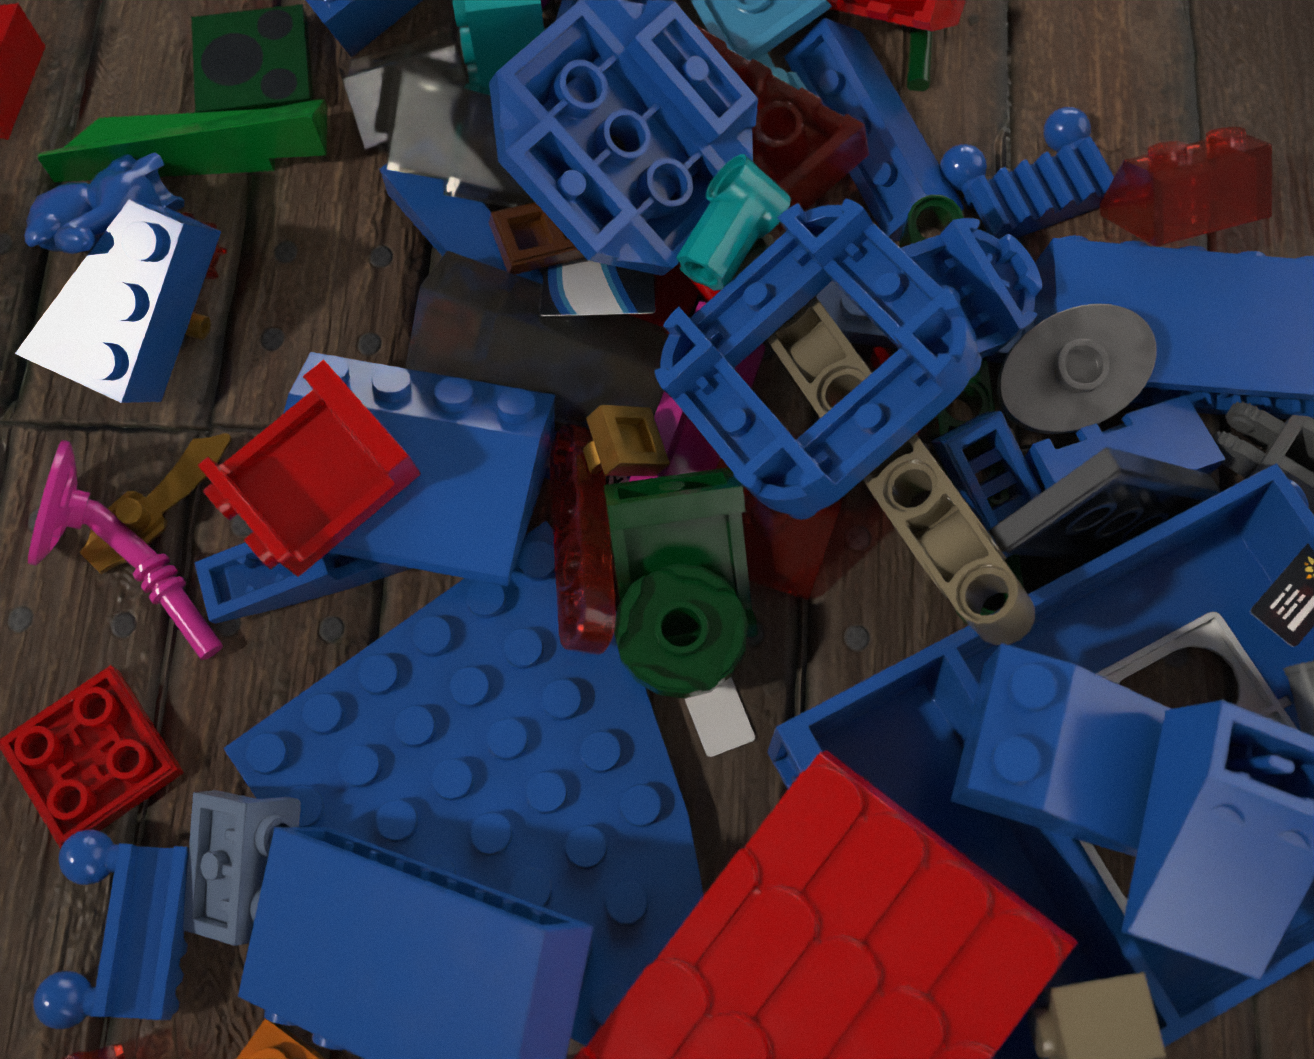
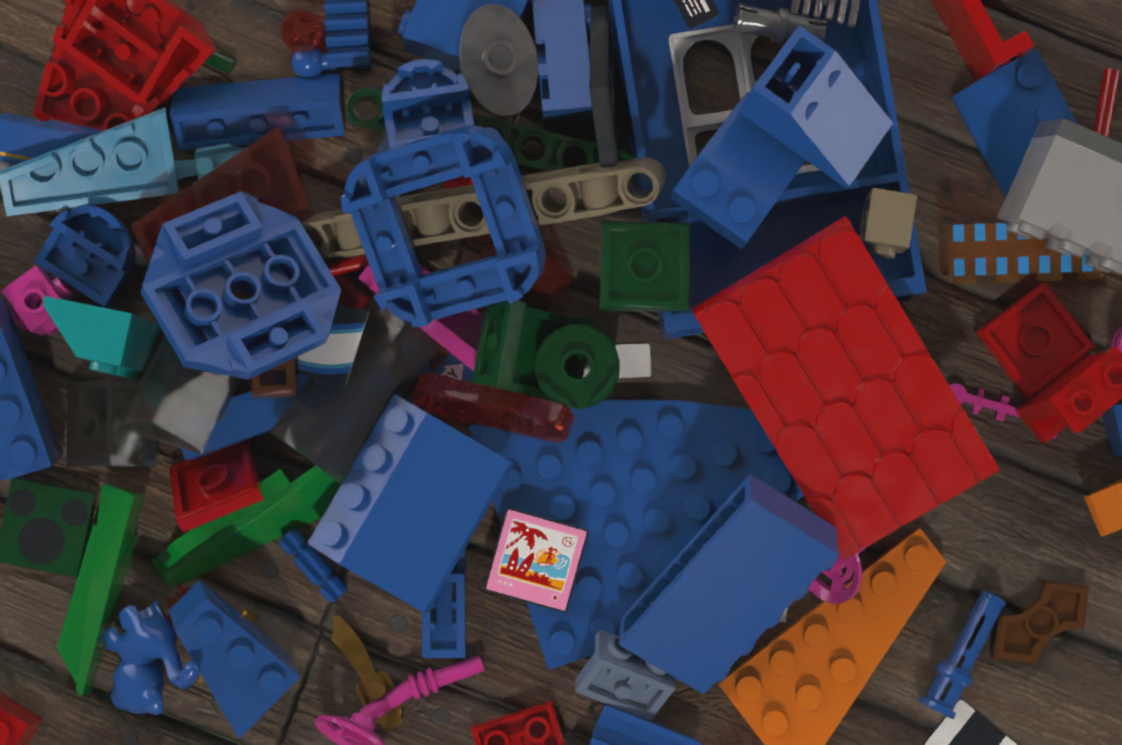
camera: 70 degrees left, 15 degrees up
red panel [198,359,421,577] -> none
pearl gold tile [583,405,670,476] -> none
teal piece [676,154,791,291] -> none
blue slope [931,411,1042,558] -> none
none -> green wedge [151,458,344,588]
none -> red tile [169,439,264,532]
none -> blue axle [279,529,347,603]
none -> clear red wheel [280,9,326,54]
none -> tile [483,507,590,614]
none -> dark green tile [600,221,690,312]

